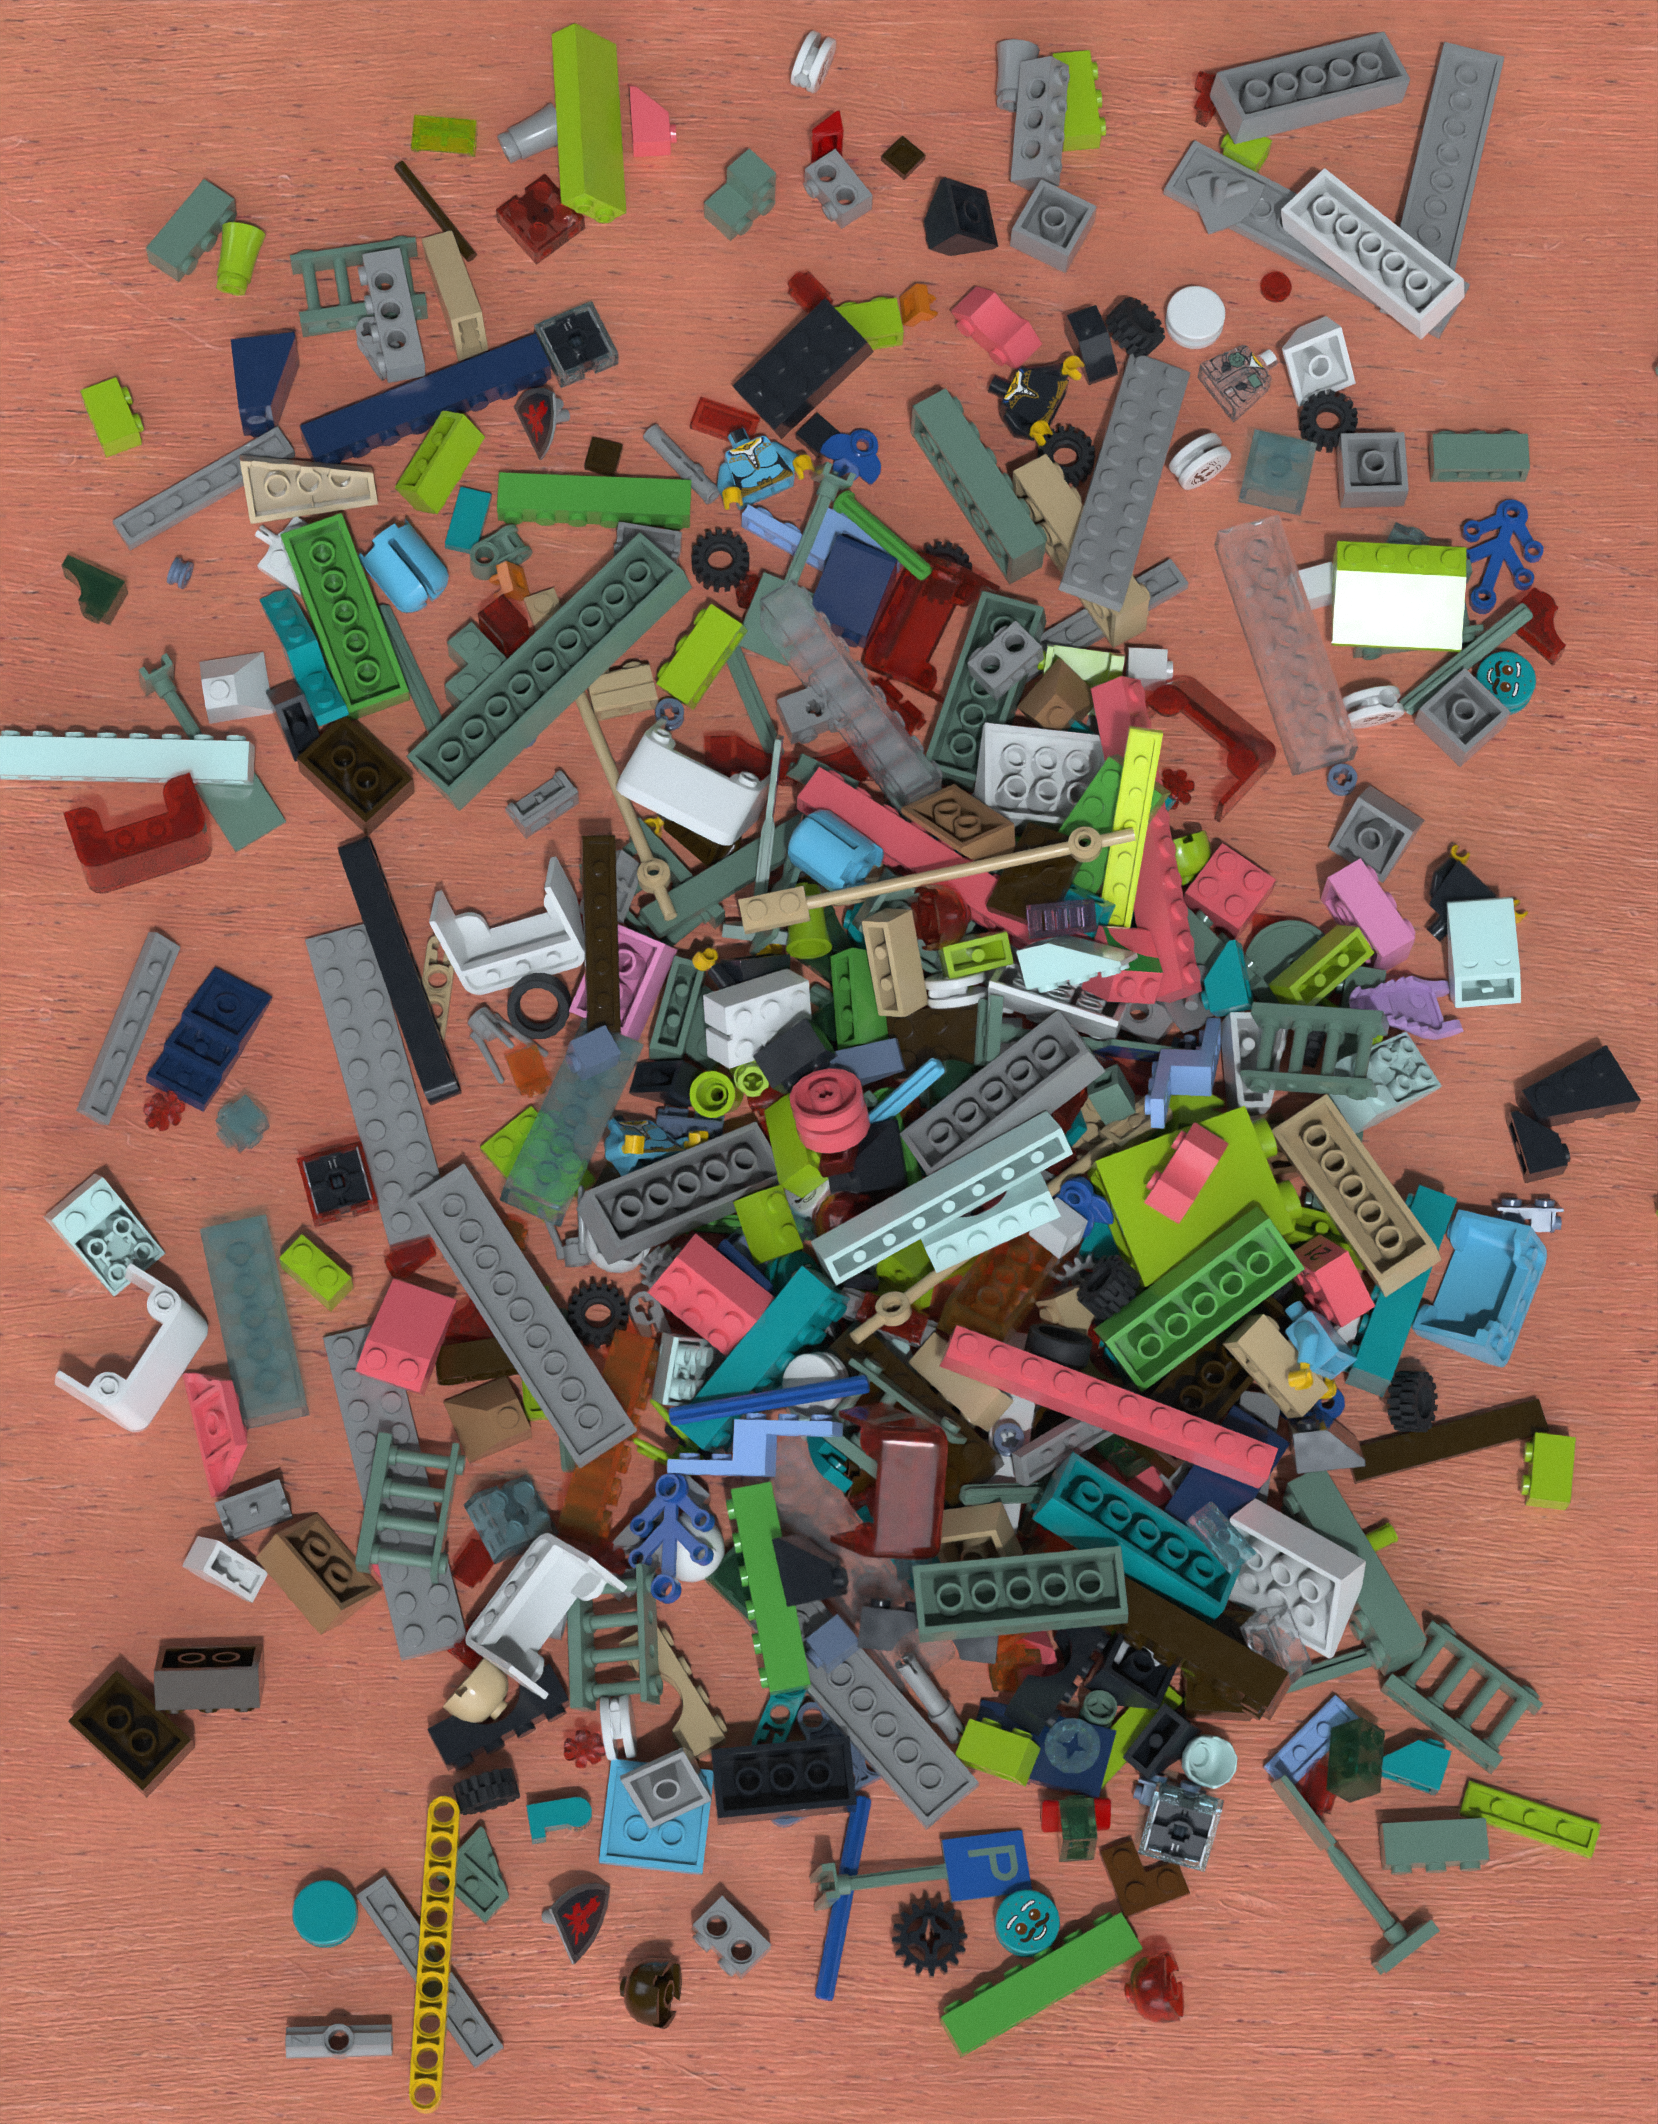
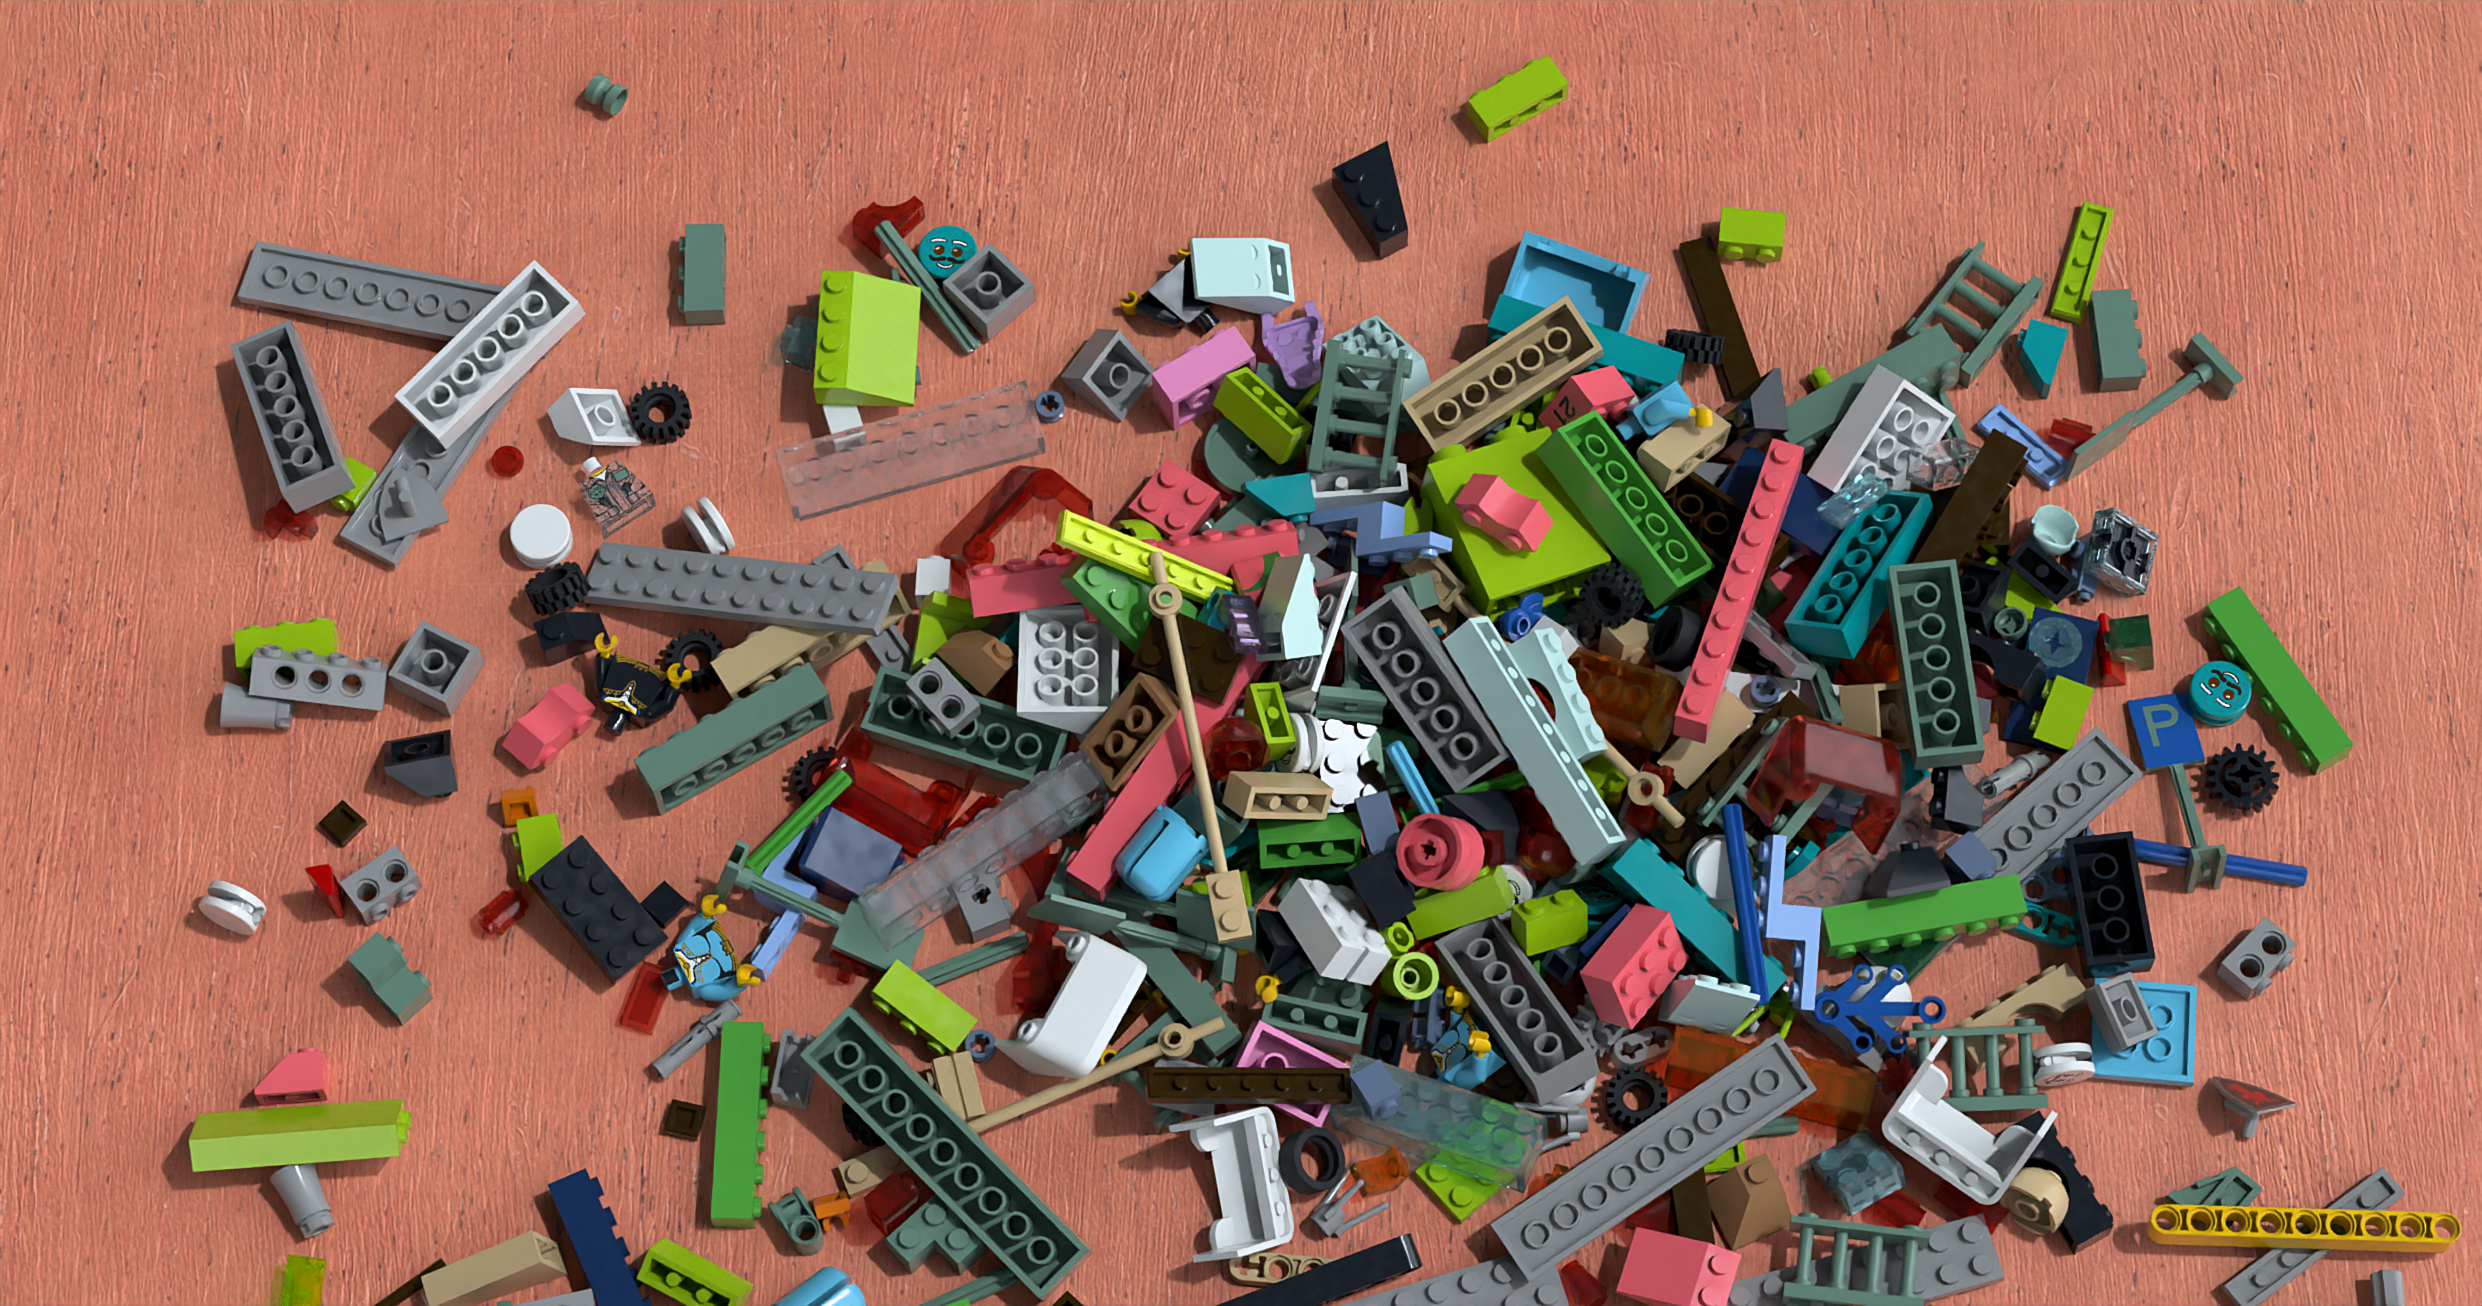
camera: 85 degrees left, 5 degrees down
teal tile [445,487,492,554] -> none
black tyre [453,1768,520,1815] -> none
clear red piece [496,174,585,265] -> none
light grey hinge [505,770,579,839] -> none
shield [514,388,570,460] -> none
teal leg [526,1797,592,1845] -> none
piece [534,301,619,388] -> none
clear red plant [564,1729,606,1768] -> none
dark brown cylinder [620,1957,682,2029] -> none
black tyre [692,529,750,593] -> none
blue plate [820,429,881,485] -> none
reddish brown plate [1099,1840,1190,1919] -> none
clear red cylinder [1124,1951,1185,2023] -> none
clear light blue brick [1238,429,1317,516] -> none
clear green brick [1326,1717,1385,1803] -> none
light grey brick [1336,432,1409,508] -> none
white head [1340,685,1404,729] -> none
blue plant [1462,500,1544,614] -> none
sand blue hinge [1492,1198,1564,1233] -> none
black slope [1506,1111,1570,1183] -> none

